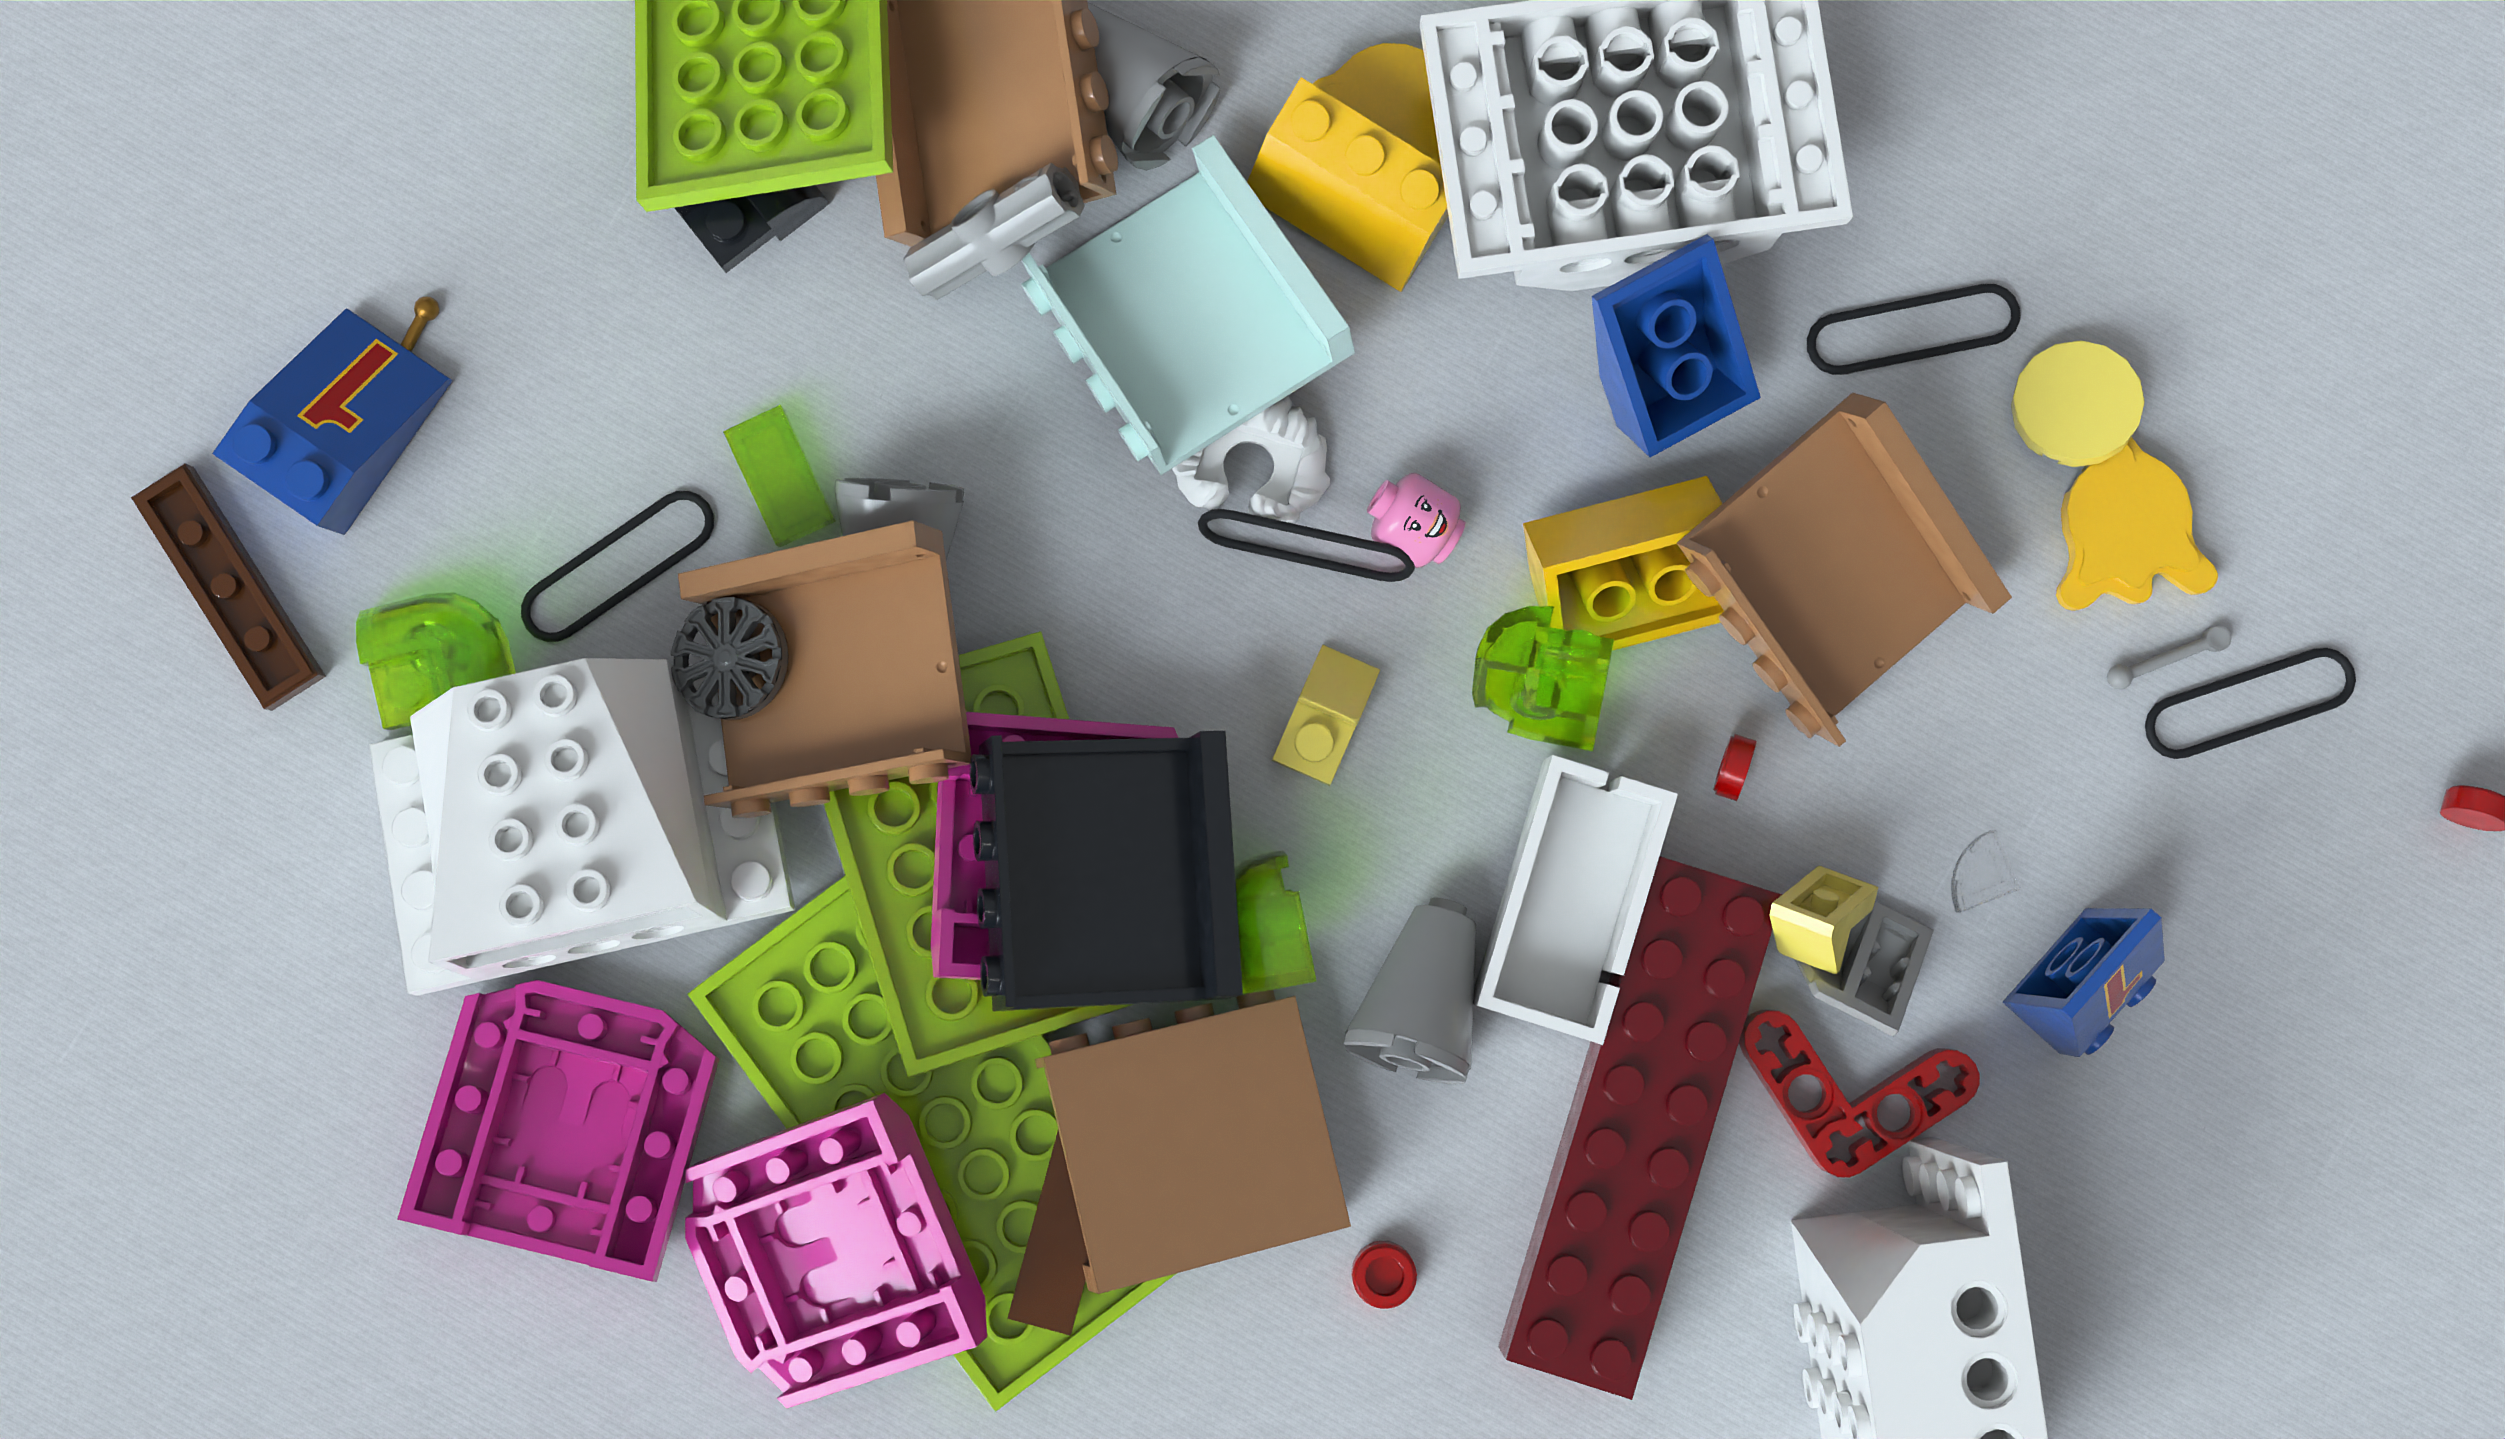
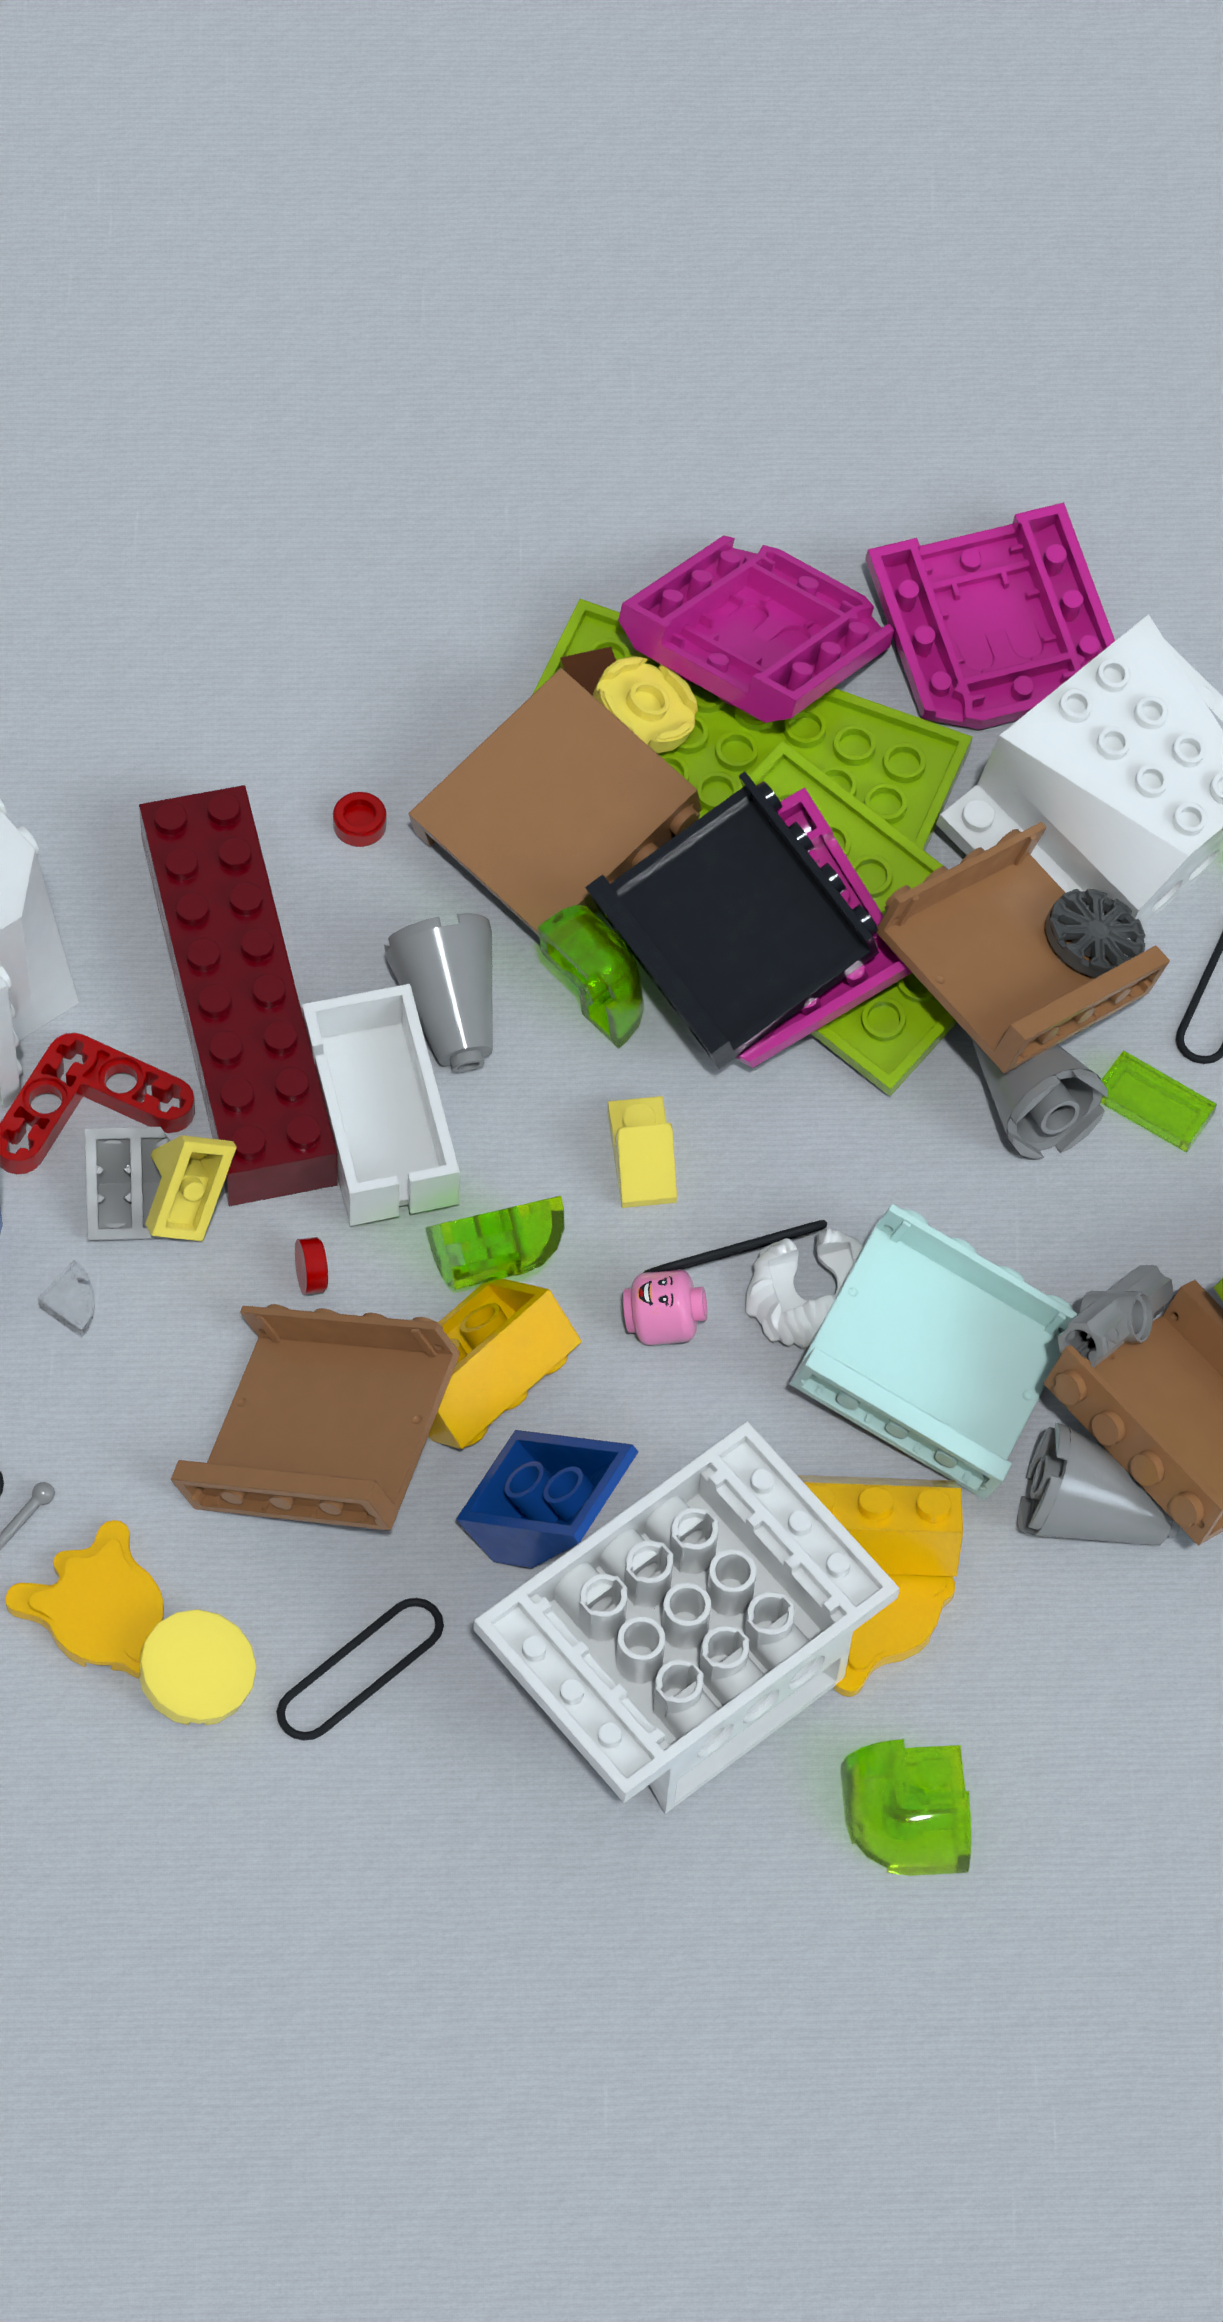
camera: 150 degrees right, 25 degrees down
none -> light yellow tile [593,656,698,753]

